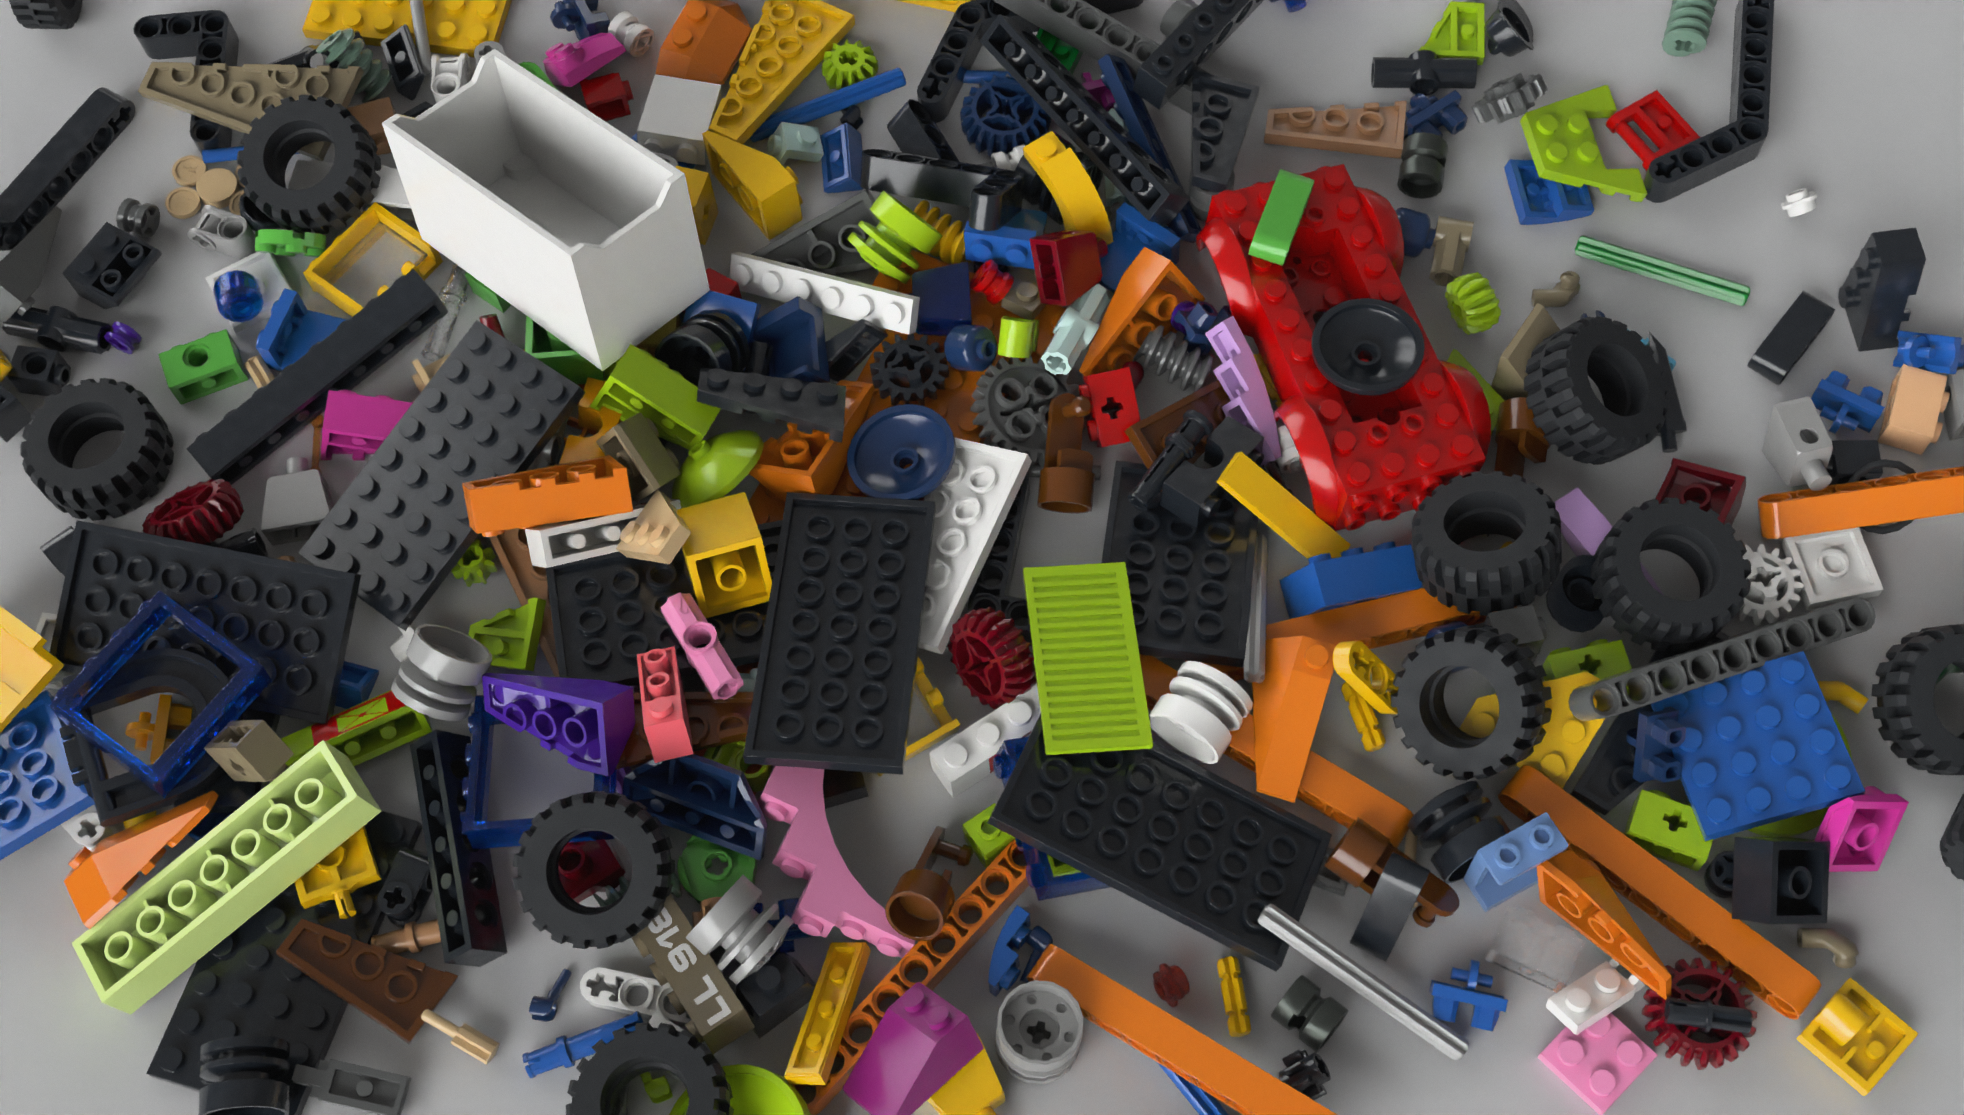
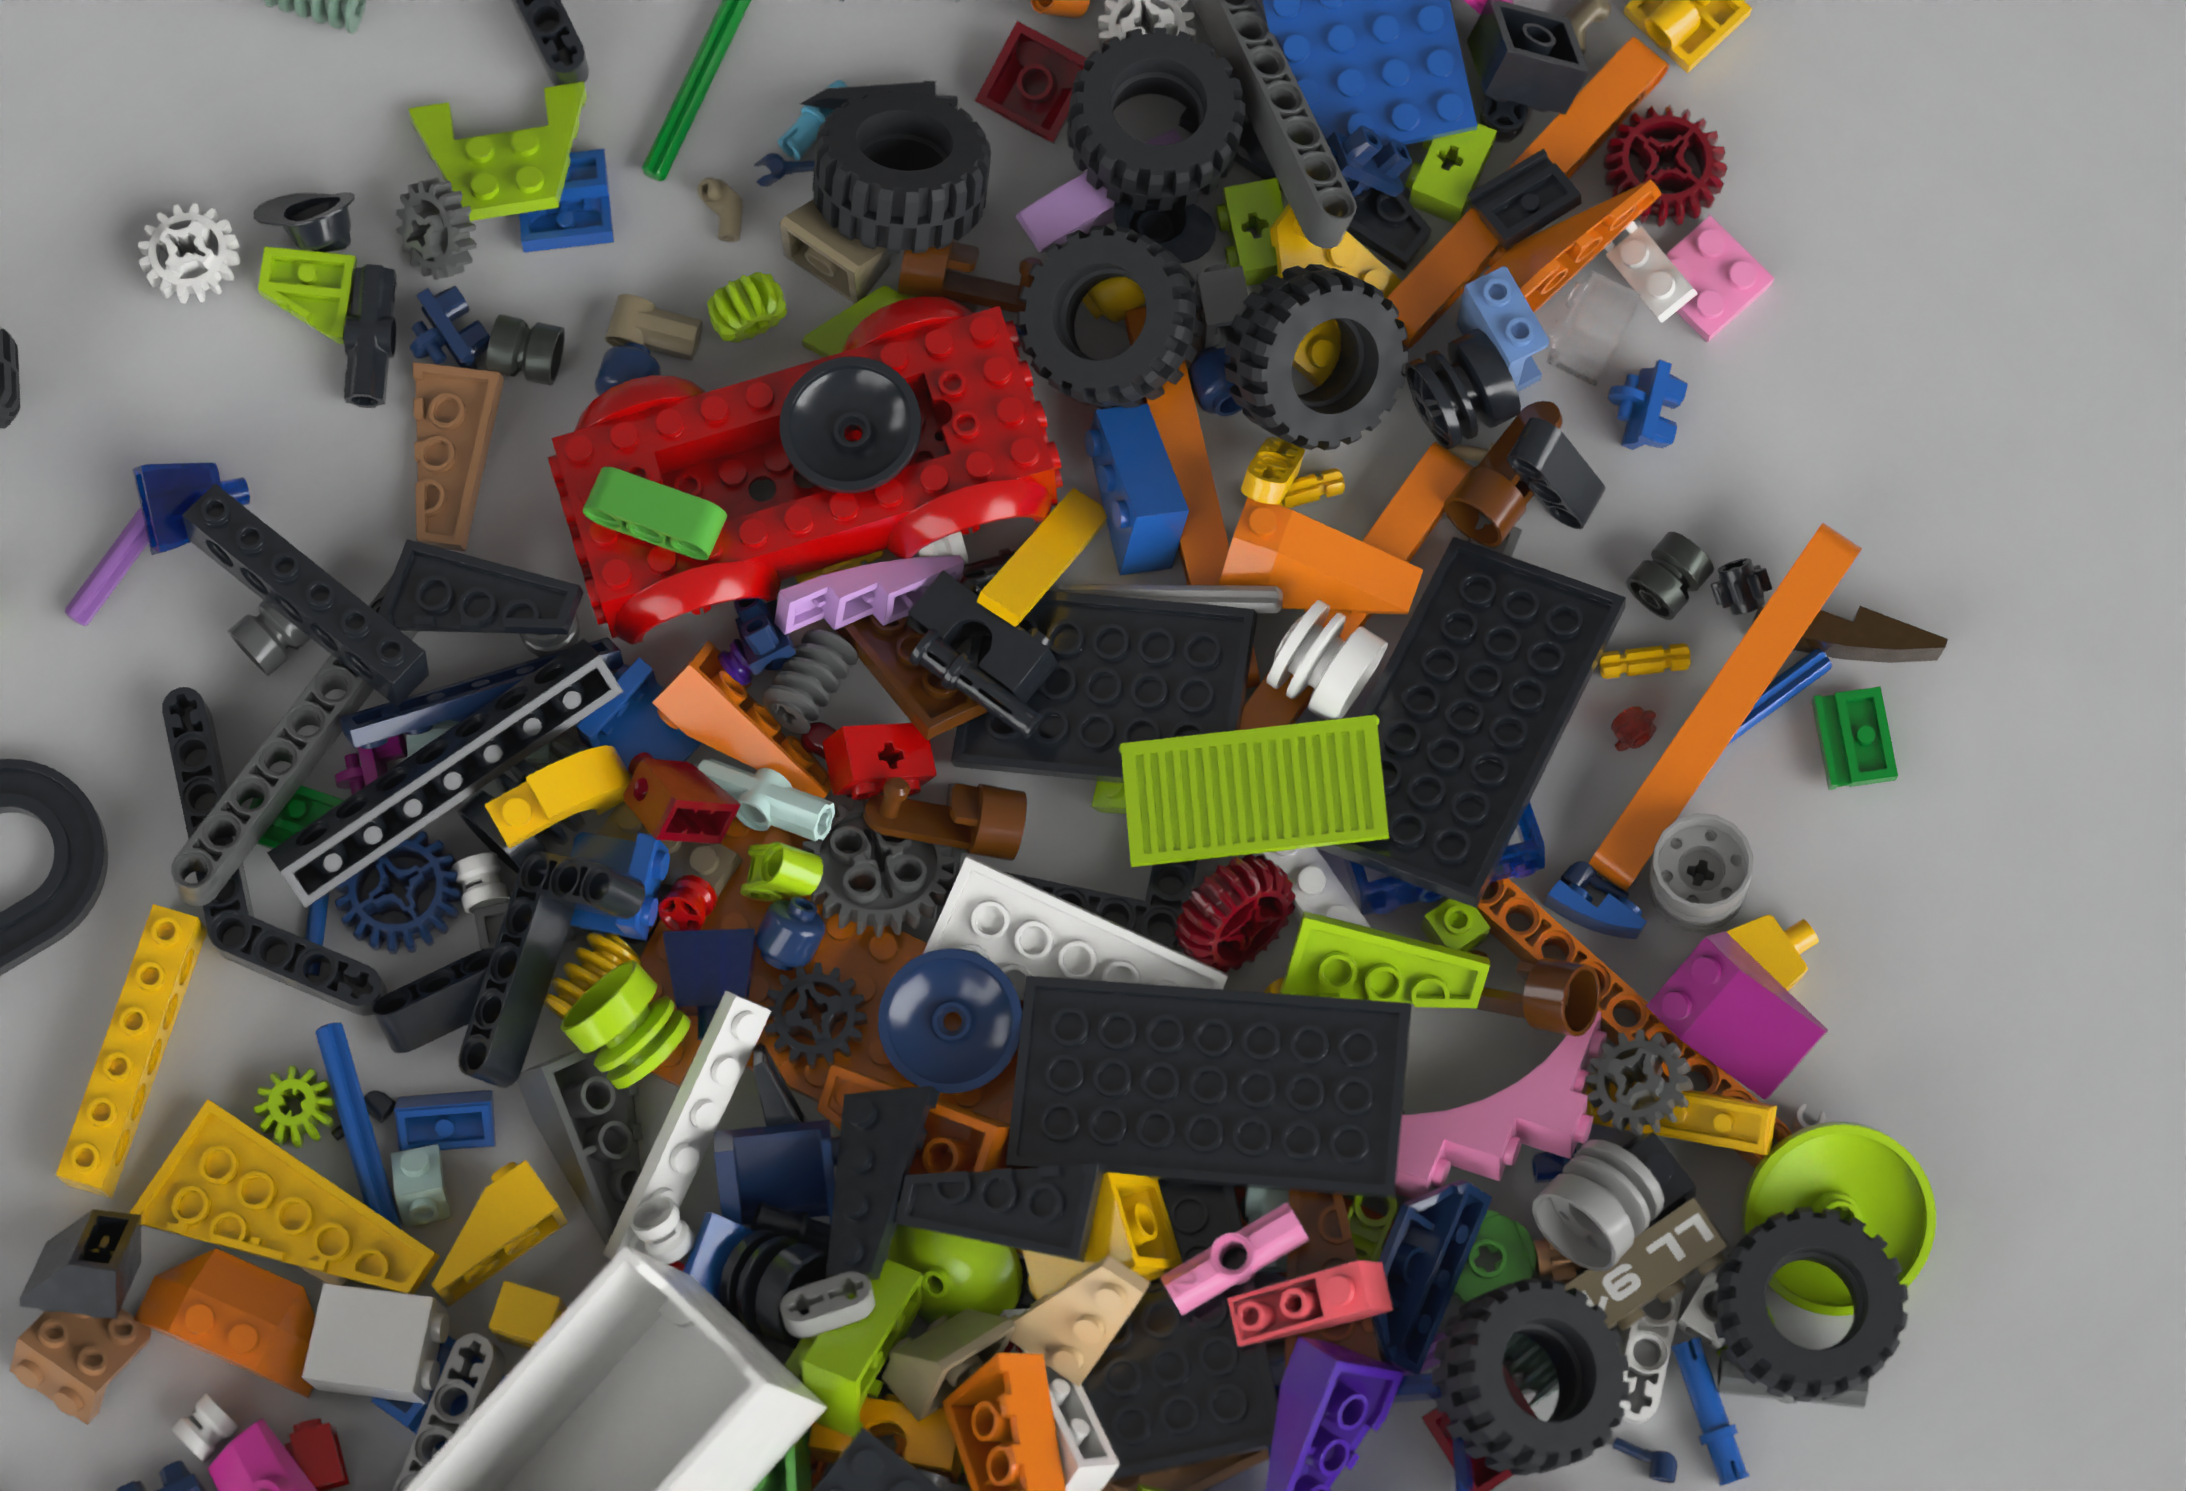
camera: 95 degrees left, 10 degrees up
light grey axle [1258,904,1469,1060] -> none
red plate [1605,90,1700,171] -> none
black axle [1664,997,1753,1033] -> none
none -> white wheel [630,1196,695,1264]
none -> light grey beam [780,1272,875,1338]
none -> black wing [895,1163,1105,1262]
none -> lime wing [1279,911,1490,1008]
none -> black plate [1467,149,1582,250]
none -> dark grey gear [1585,1029,1693,1136]

